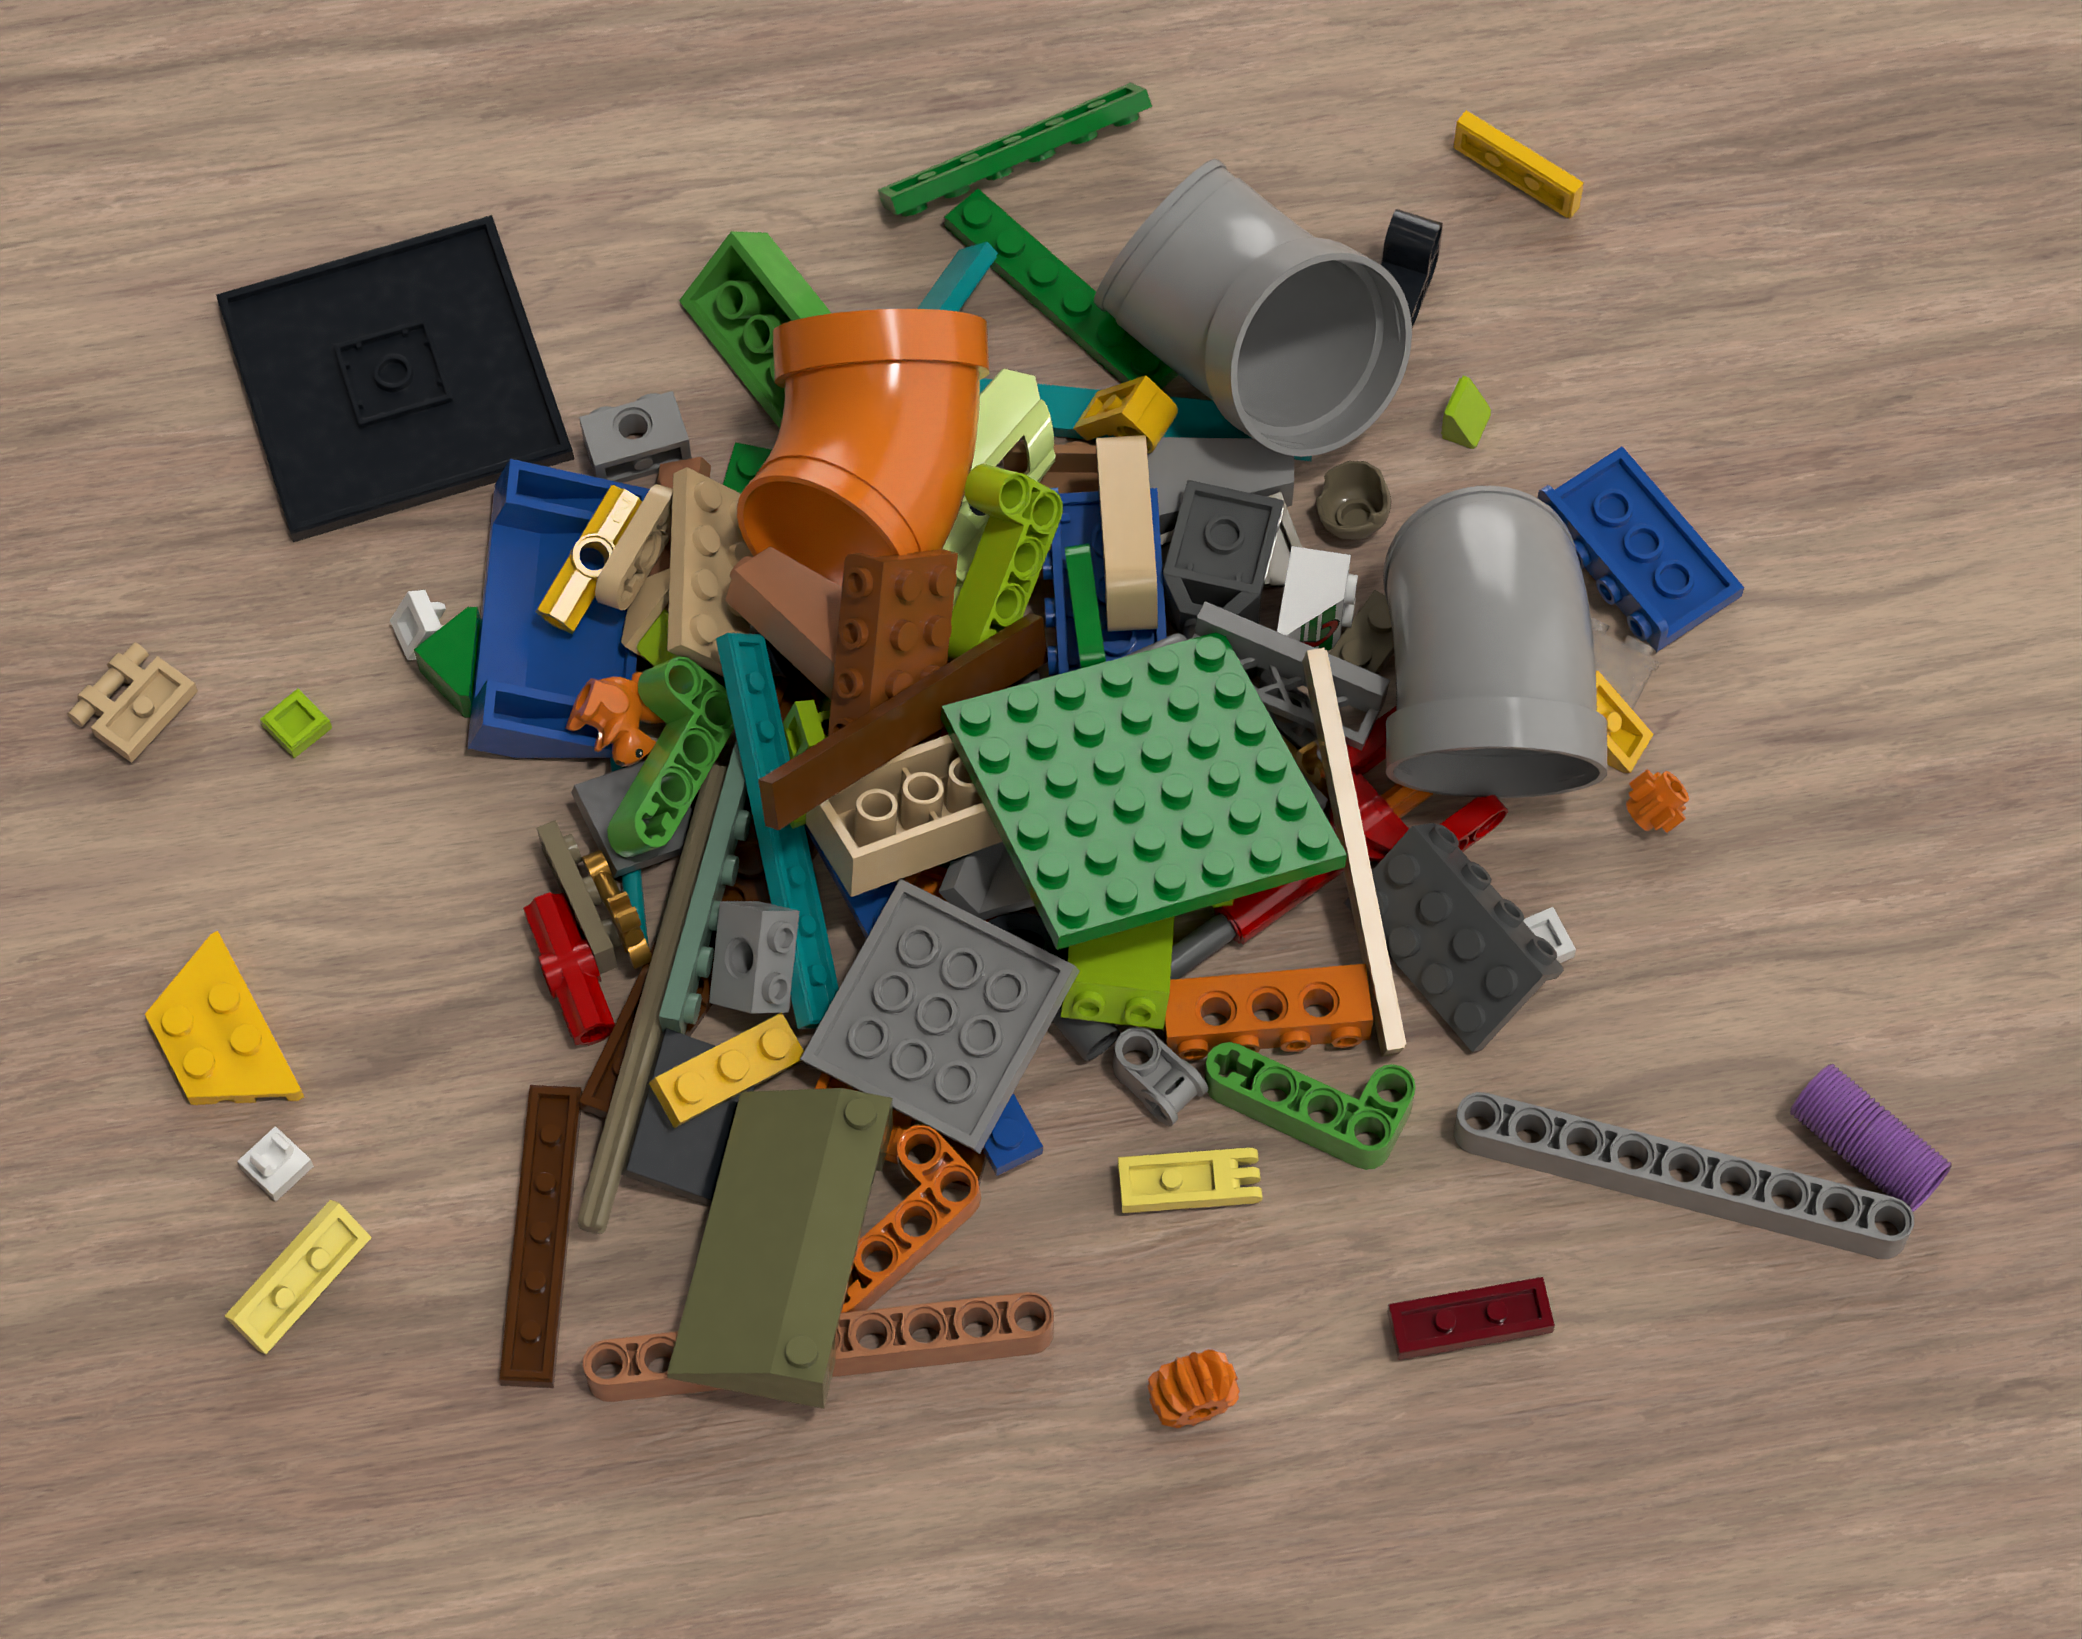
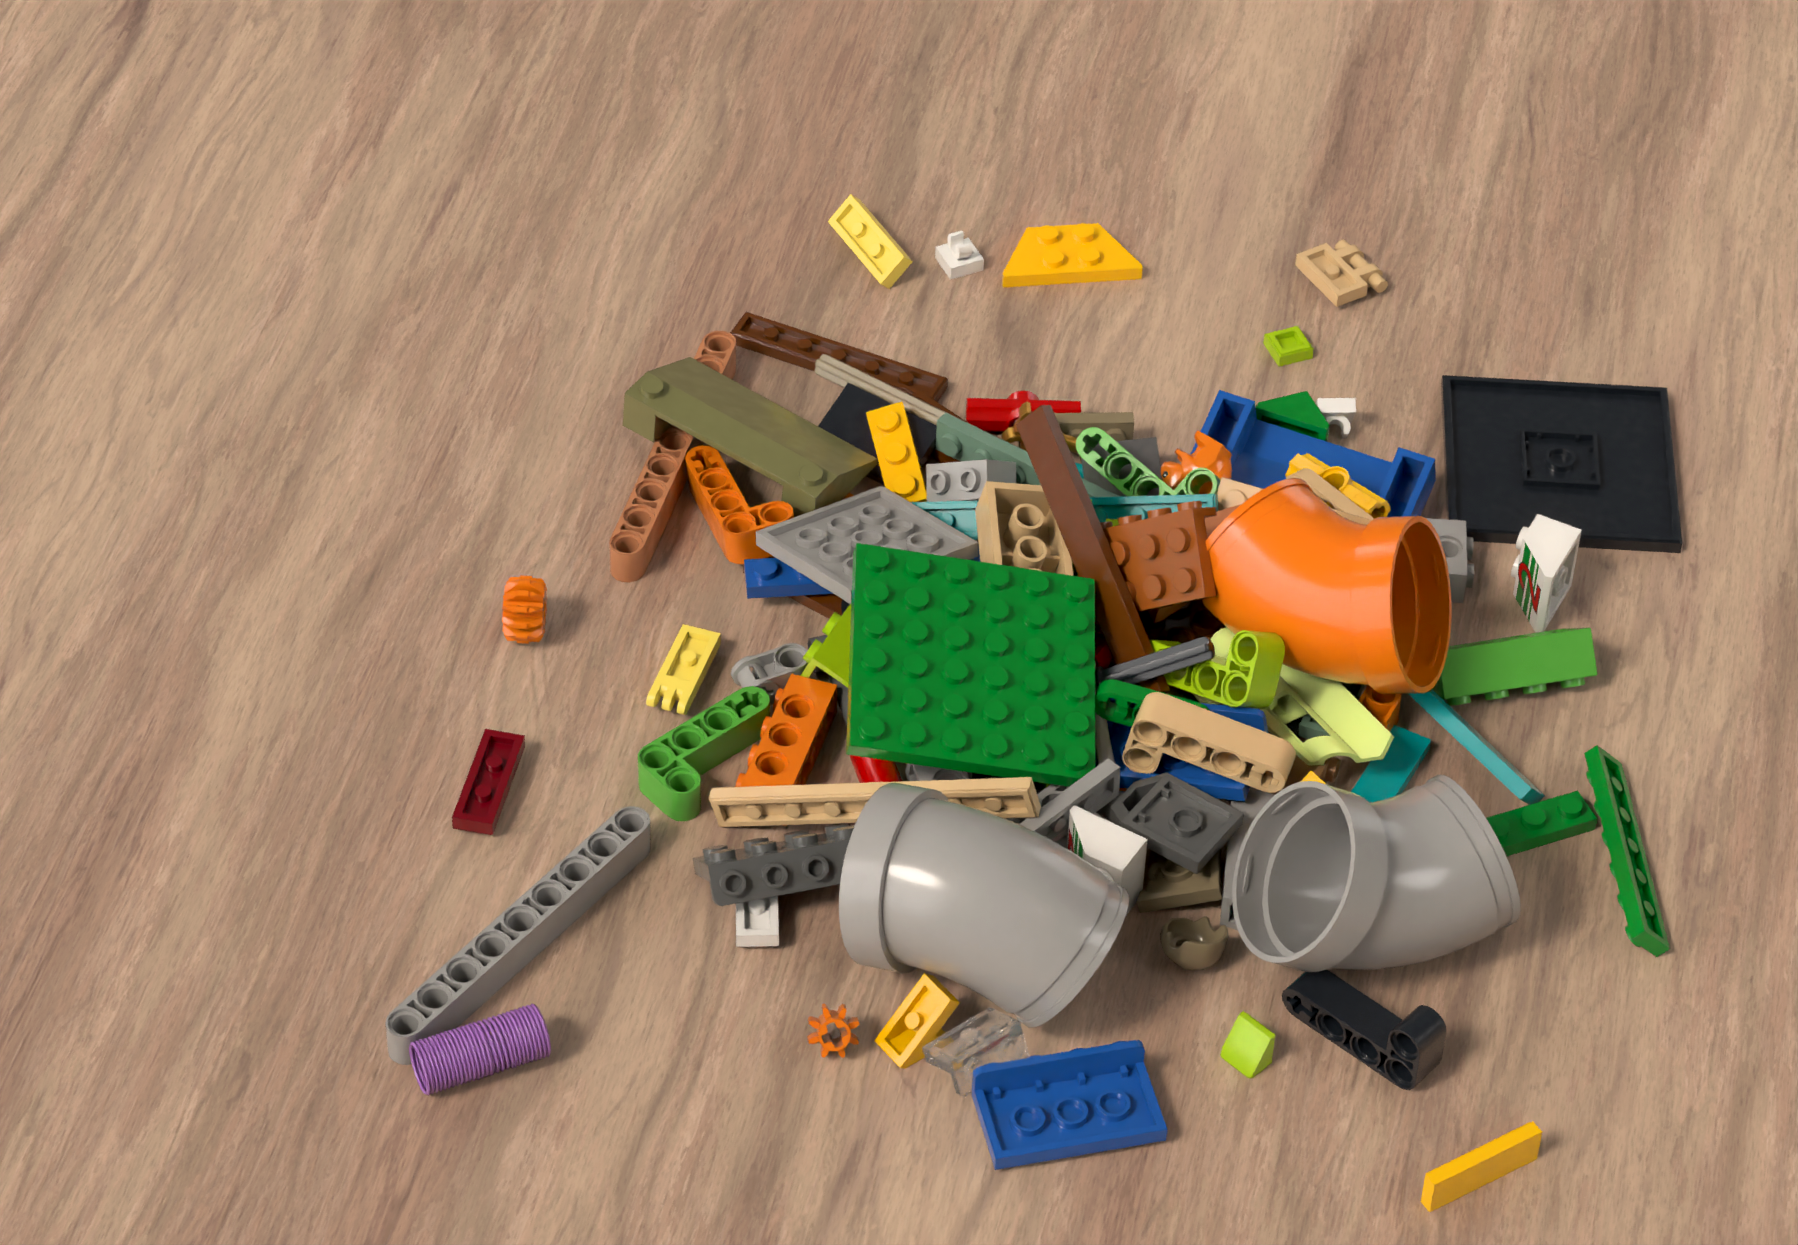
camera: 110 degrees right, 20 degrees down
none -> axle [1095,636,1215,688]
none -> white slope [1511,514,1582,632]

